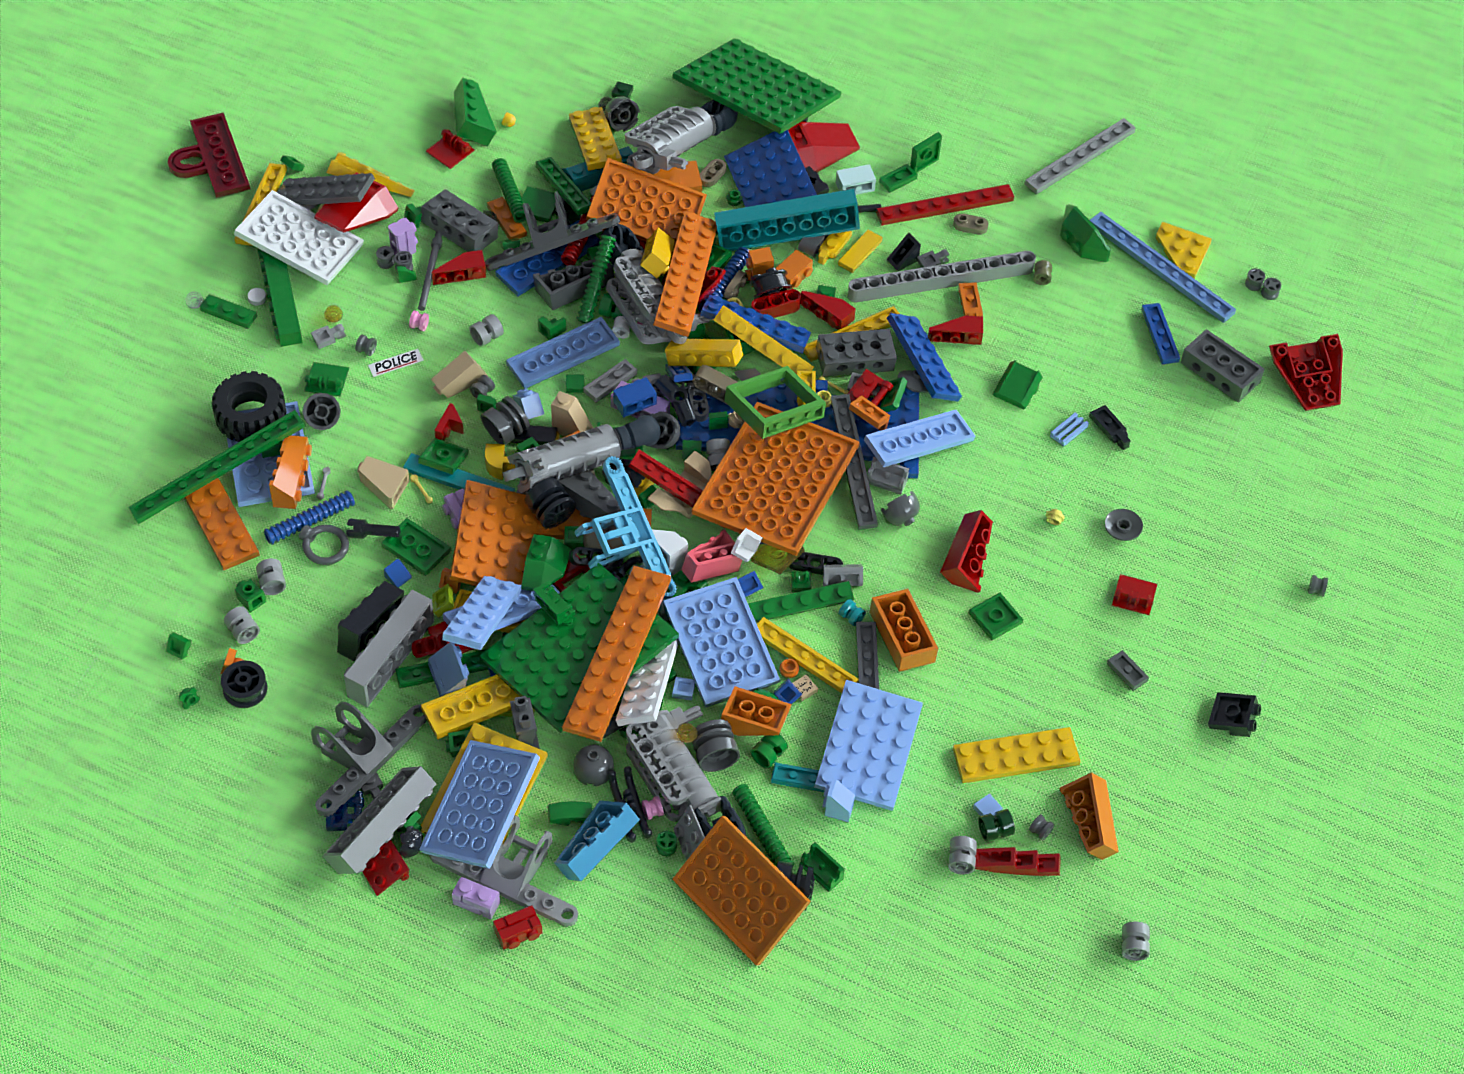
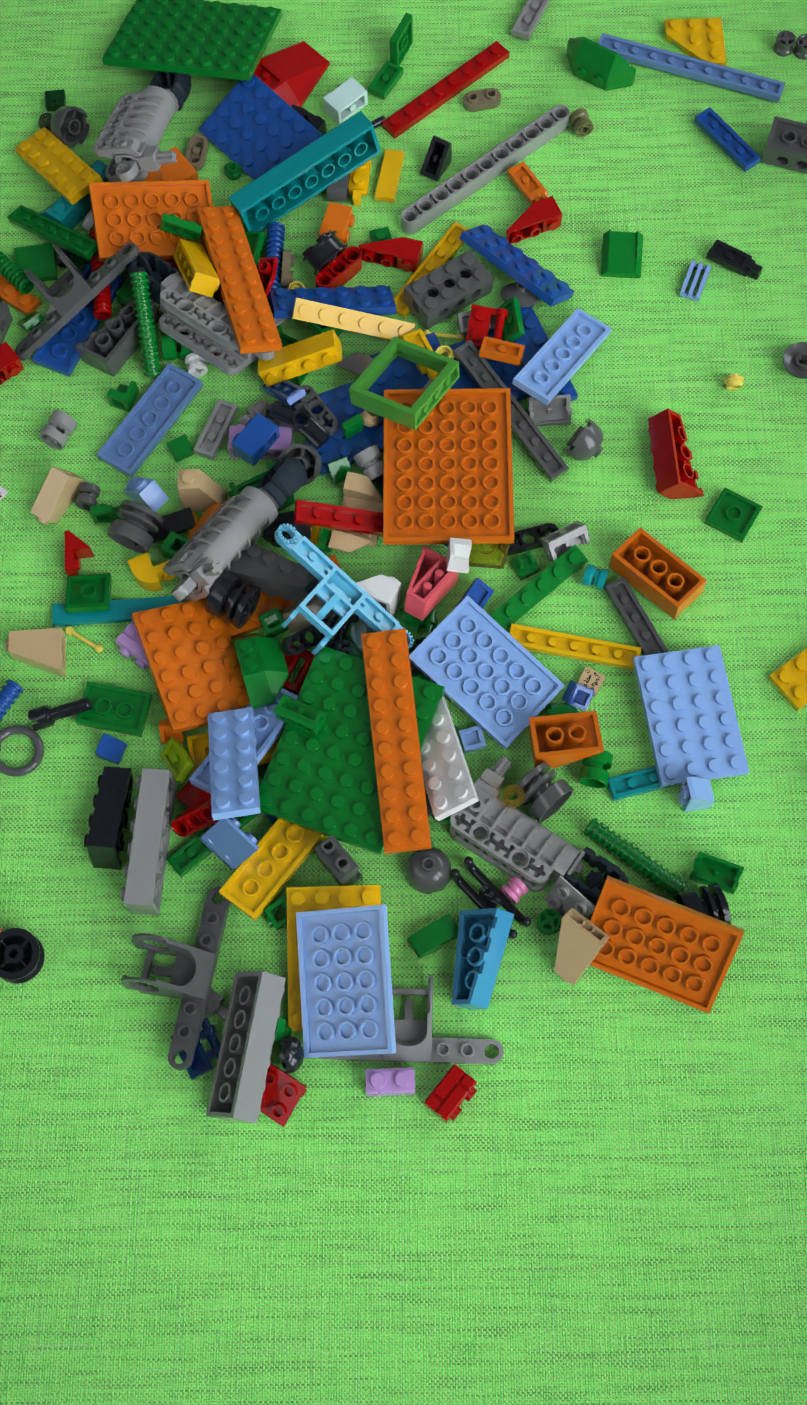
camera: 20 degrees left, 15 degrees up
dark tan beam [692,365,738,405] -> none
orange brick [745,247,774,287] -> none
orange plate [779,659,799,678] -> none
flat silver plate [917,249,949,268] -> none
none -> green plate [159,213,203,243]
none -> tan slope [554,907,610,986]

